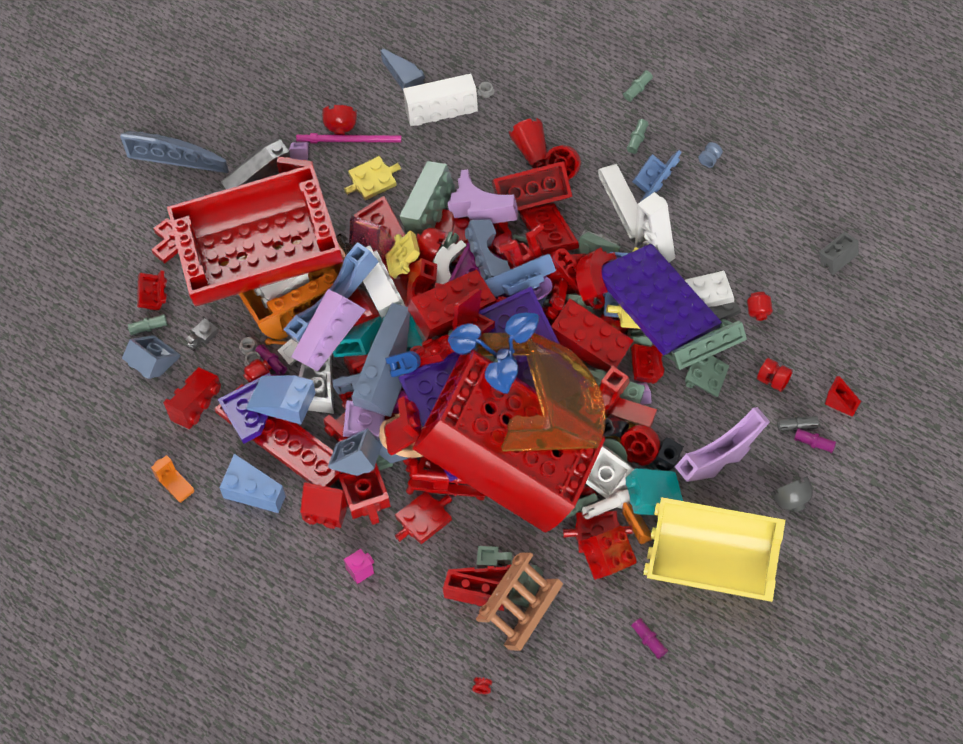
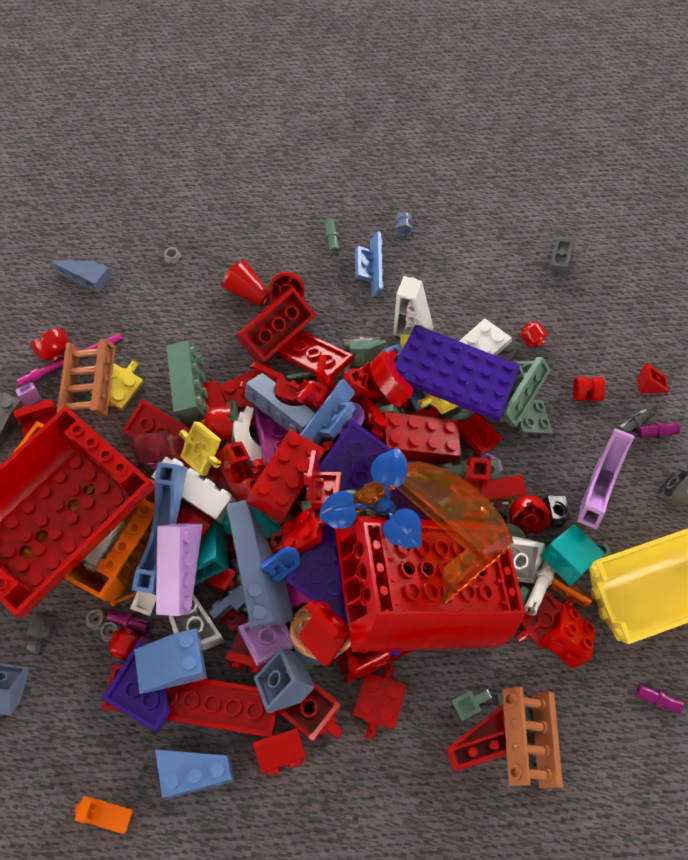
camera: 35 degrees left, 5 degrees up
red wedge [163,367,221,430] -> none
dark pink brick [344,549,374,584] -> none
white brick [403,74,478,126] -> none
lavender arch [448,169,518,224] -> none
red bush [472,677,492,694] -> none
white beam [598,164,637,239] -> none
sand green pin [623,70,653,102] -> none
none -> nougat fence [57,339,116,417]

